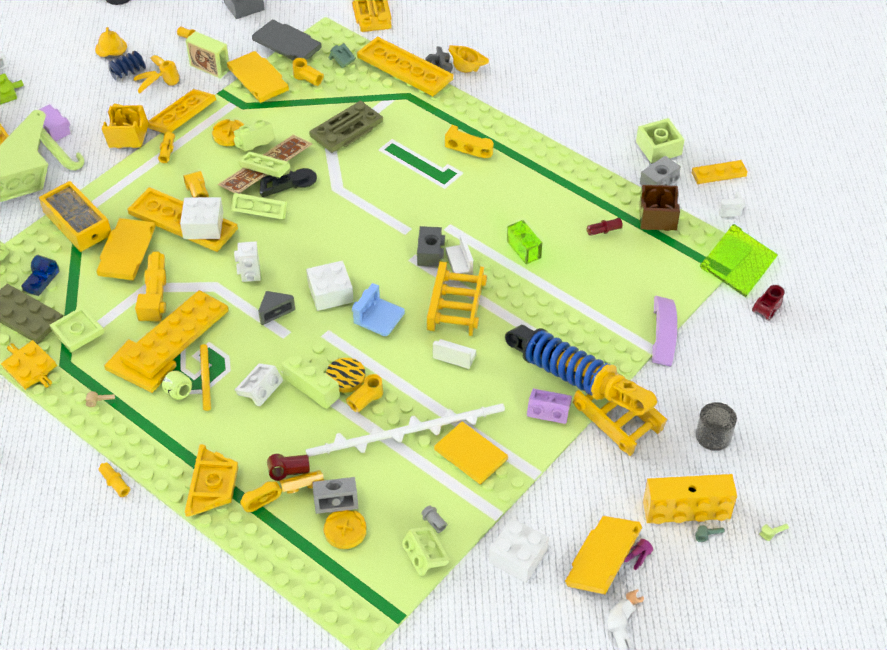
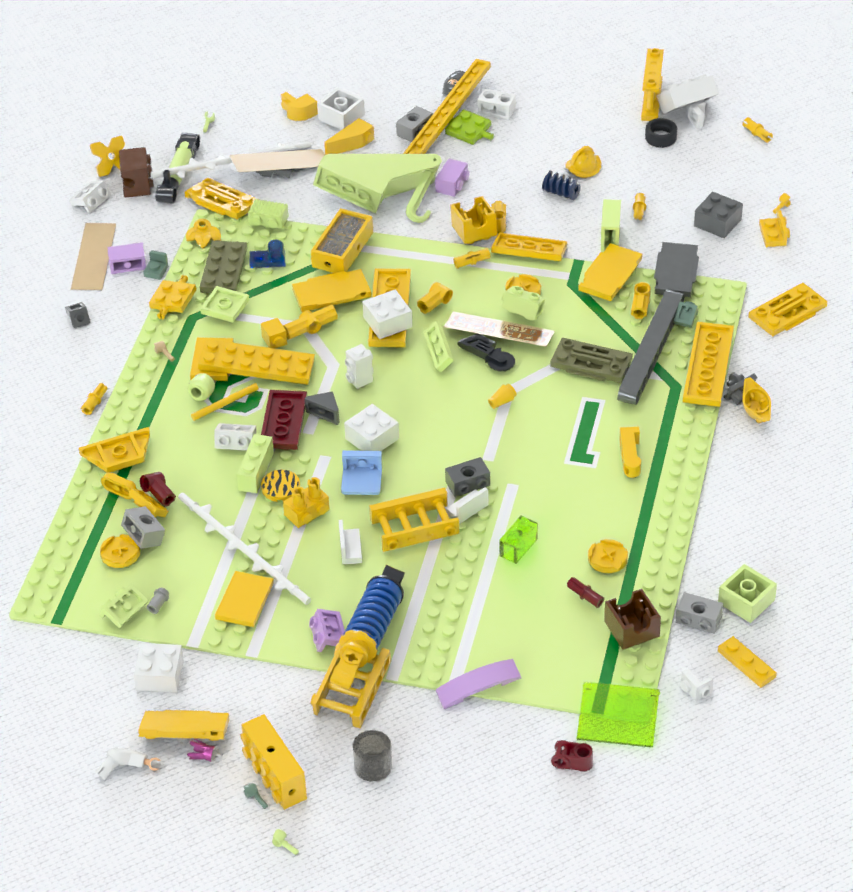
camera: 65 degrees right, 5 degrees down
yellow plant [133,55,180,94] -> none
yellowish green plate [239,151,290,178] -> none
yellow piece [346,374,383,412] -> none
none -> dark red plate [261,390,307,450]
none -> yellow brick [283,477,330,528]
none -> yellow cone [488,384,517,409]
none -> yellow tile [588,539,628,573]
none -> dark grey beam [617,290,685,405]

